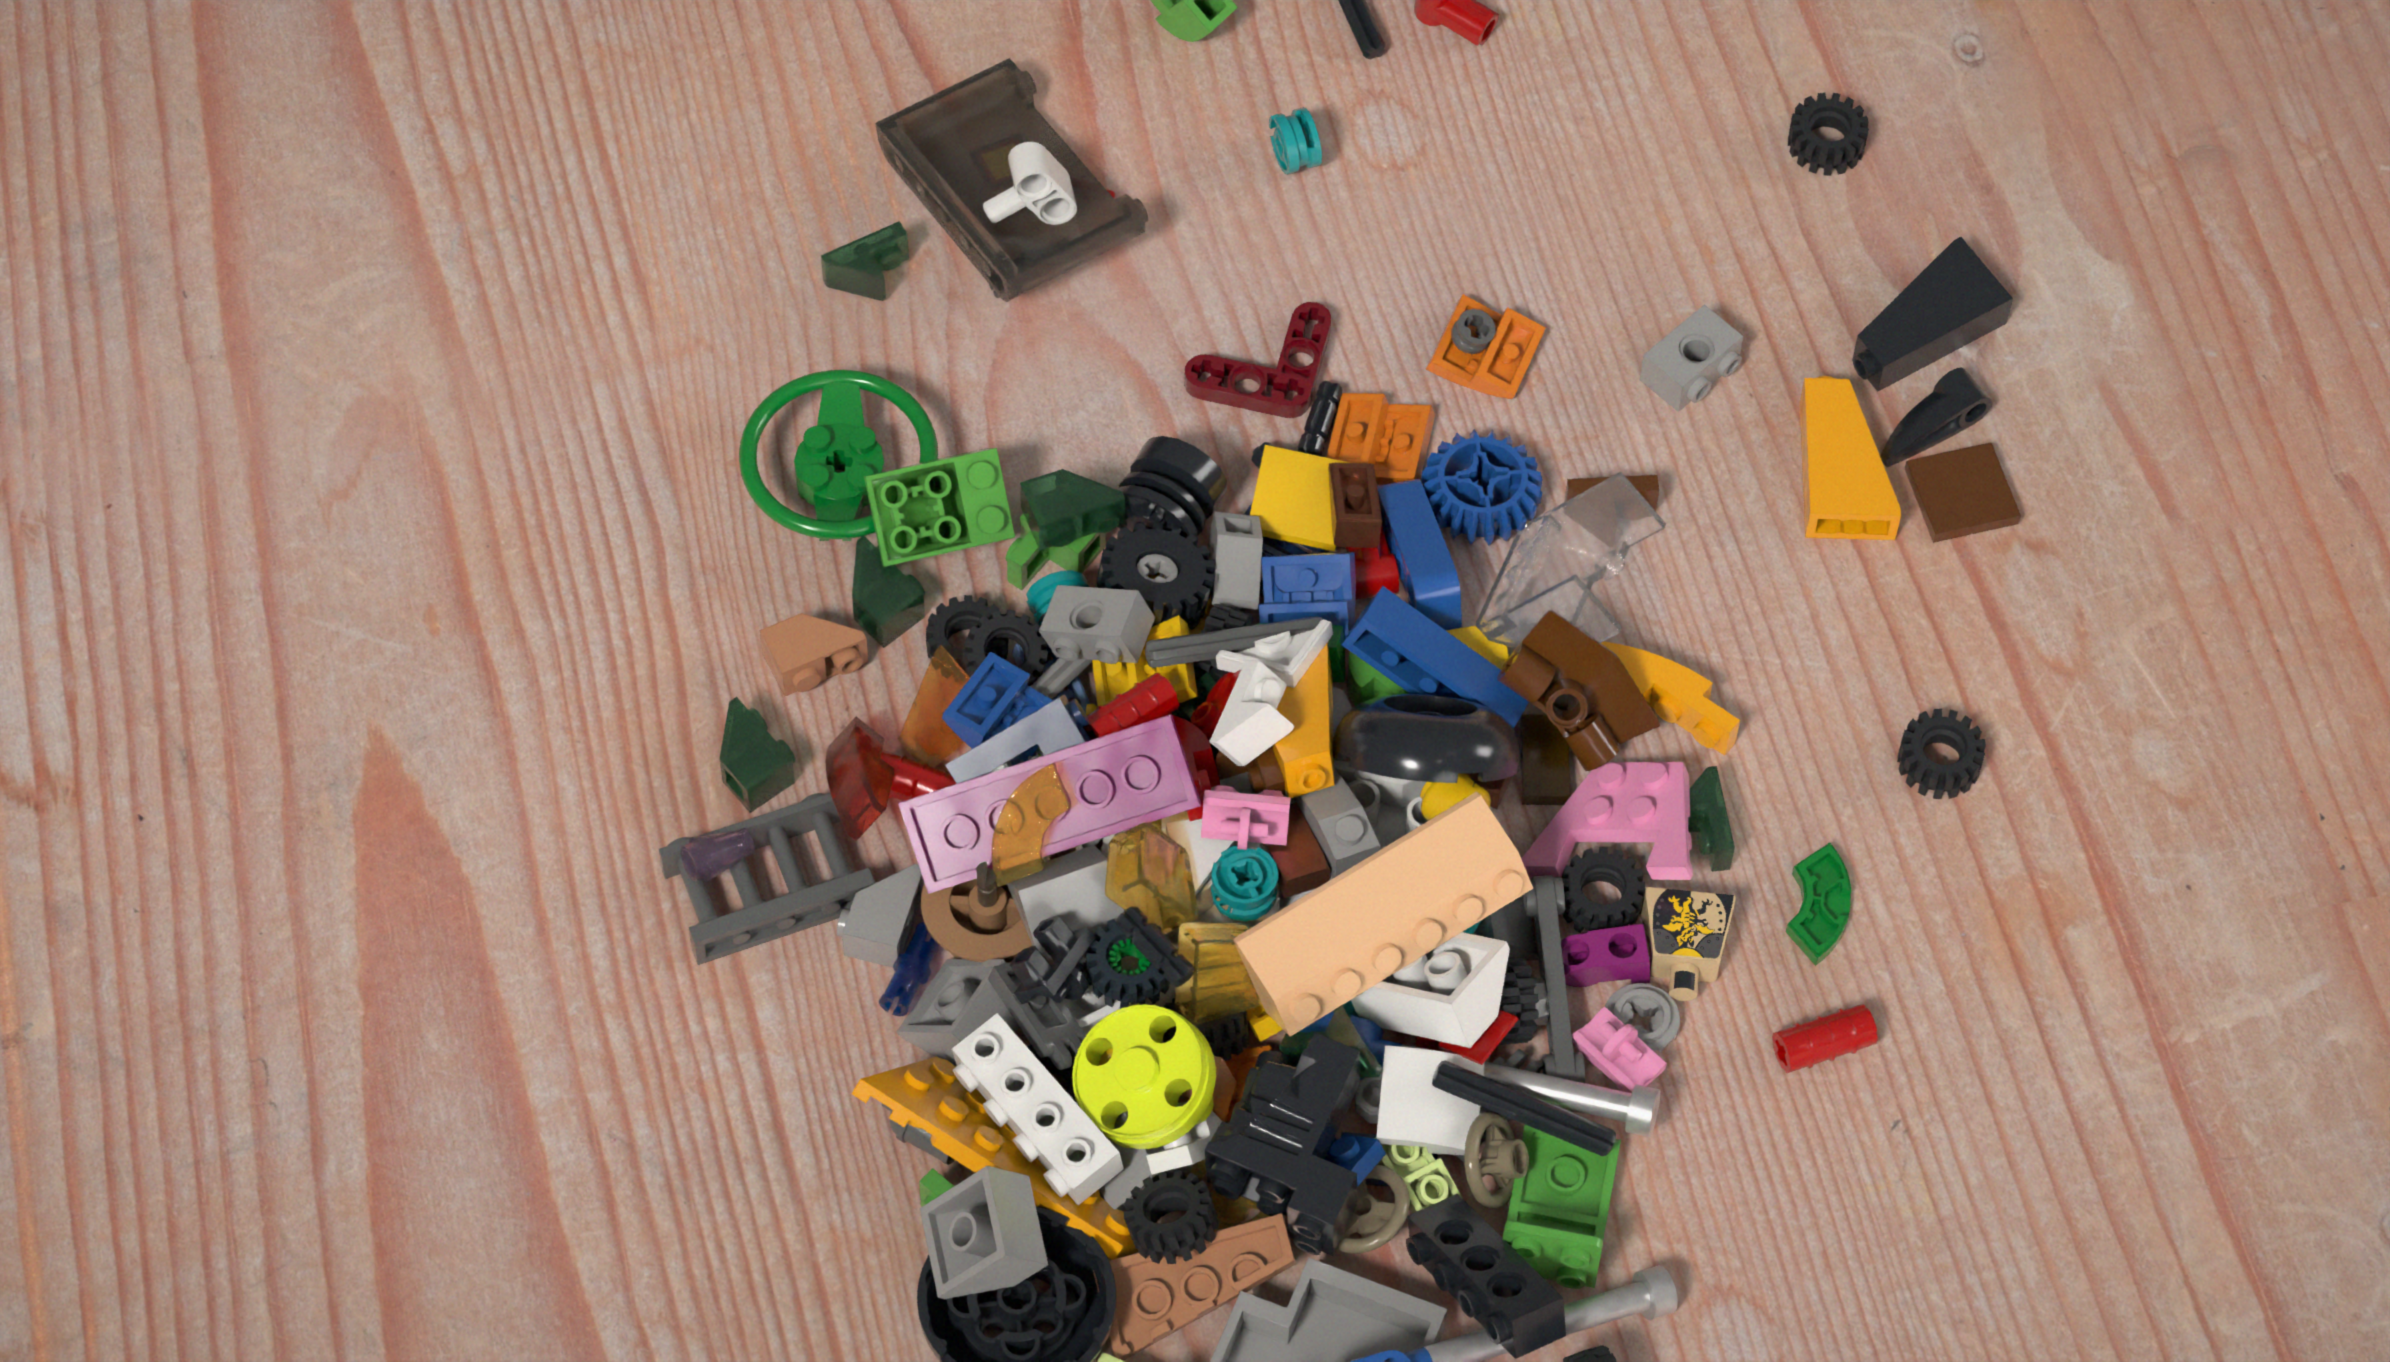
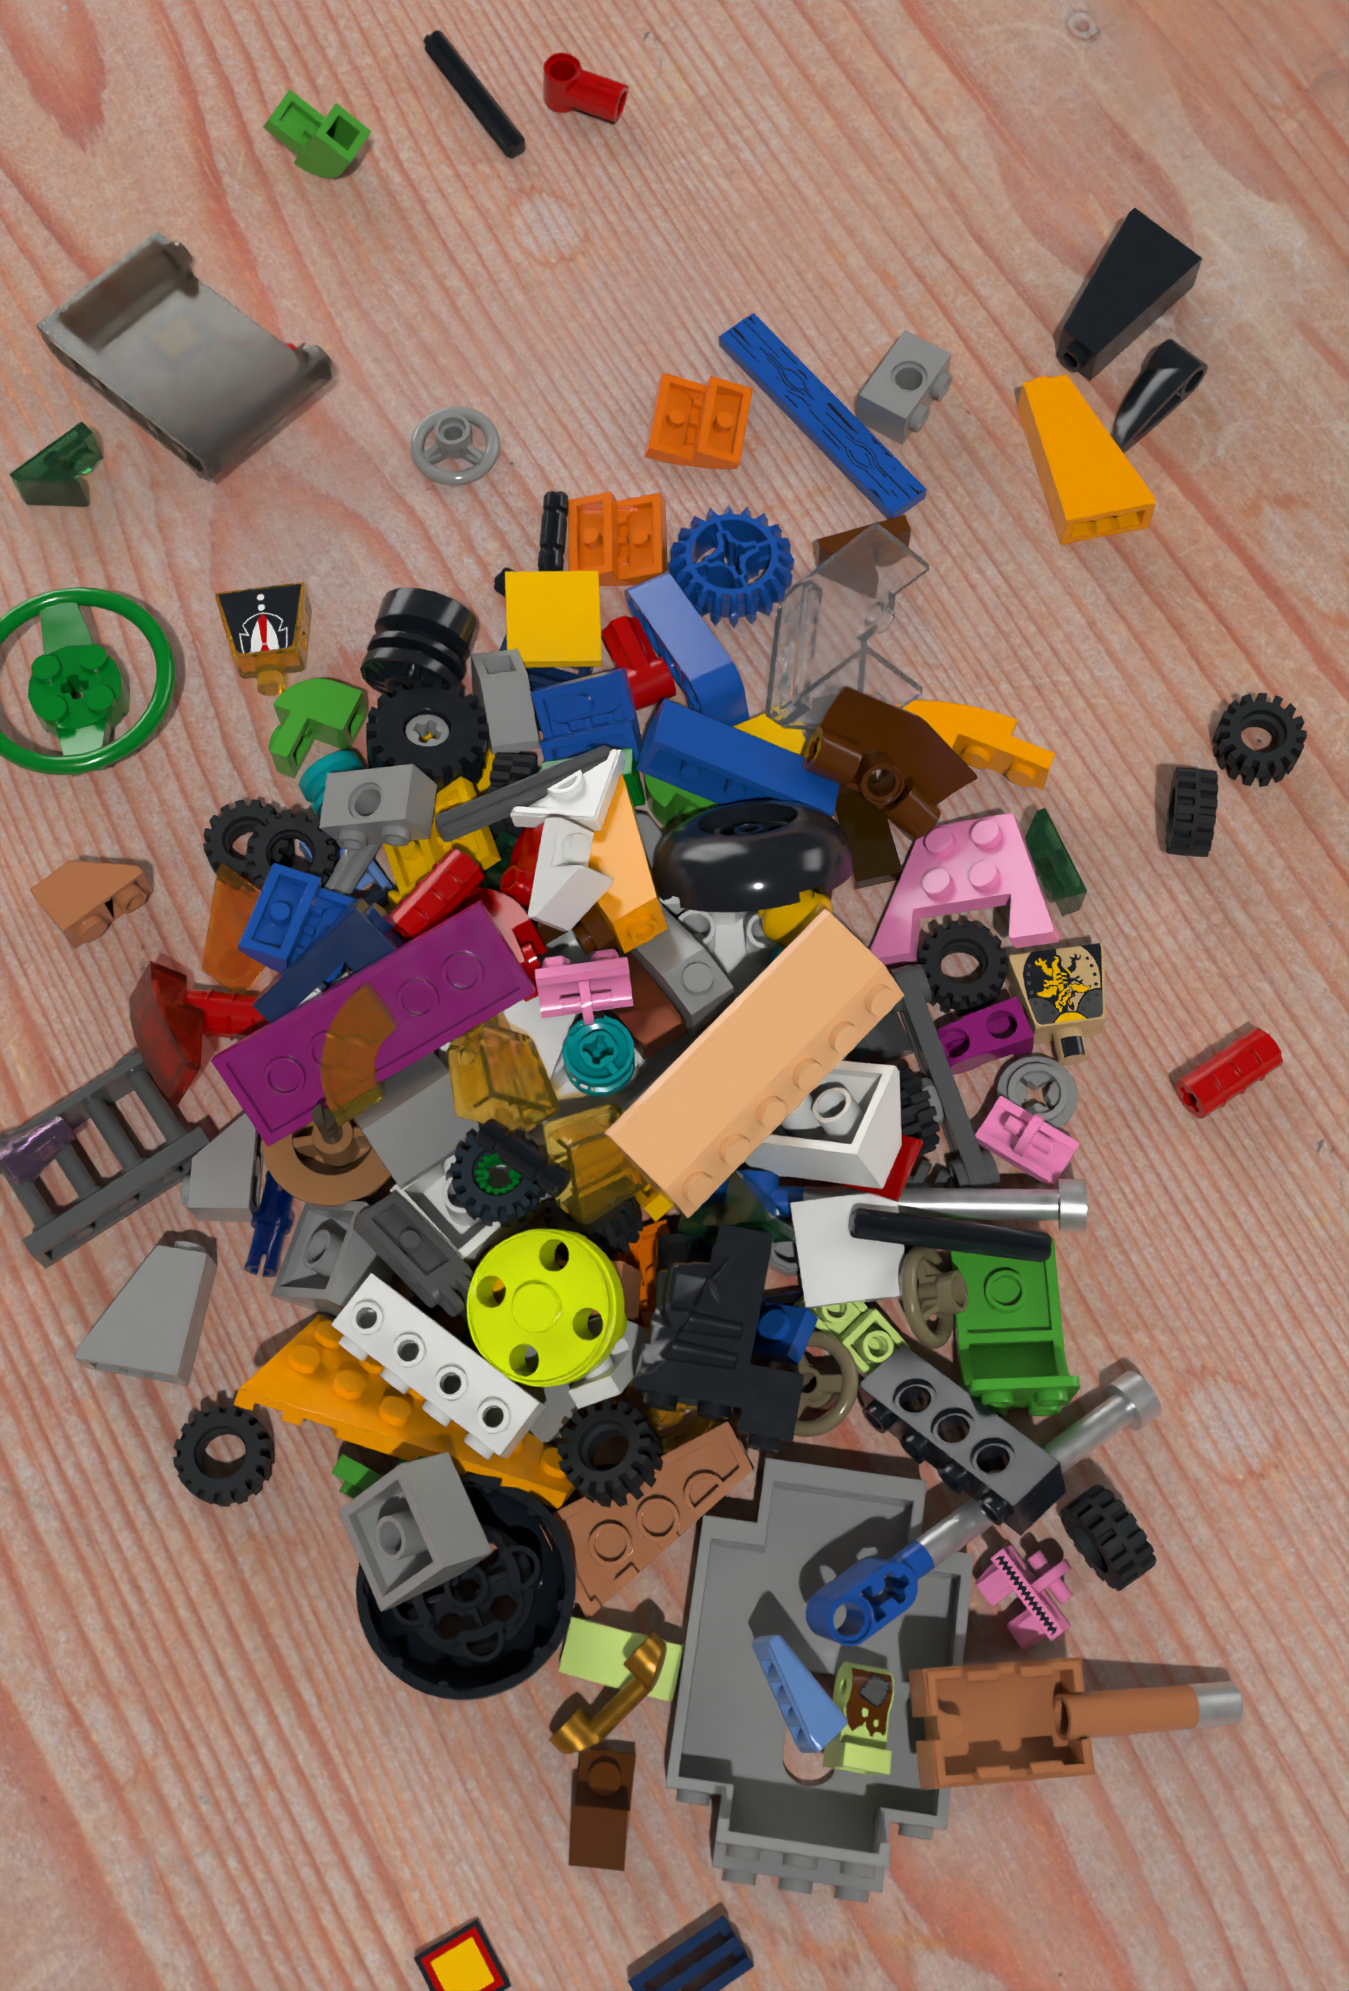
camera: 10 degrees left, 10 degrees up
clear green slope [719,697,796,813] -> none
clear green slope [852,536,925,648] -> none
bright green slope [864,448,1015,567] -> none
white beam [983,142,1077,225] -> none
black hips [1010,916,1095,1004] -> none
clear green slope [1020,469,1125,551] -> none
dark red beam [1184,302,1331,418] -> none
teal wheel [1269,107,1322,175] -> none
copper slope [1328,463,1382,548] -> none
dark grey bush [1451,309,1495,354] -> none
green tile [1786,842,1851,966] -> none
black tyre [1788,92,1869,176] -> none
reddish brown tile [1905,442,2021,543] -> none
none -> light grey slope [75,1241,217,1386]
none -> black tyre [173,1405,275,1507]
none -> torso [215,582,312,696]
none -> light grey piece [410,406,500,485]
none -> blue tile [719,312,927,519]
none -> black tyre [1166,767,1218,857]

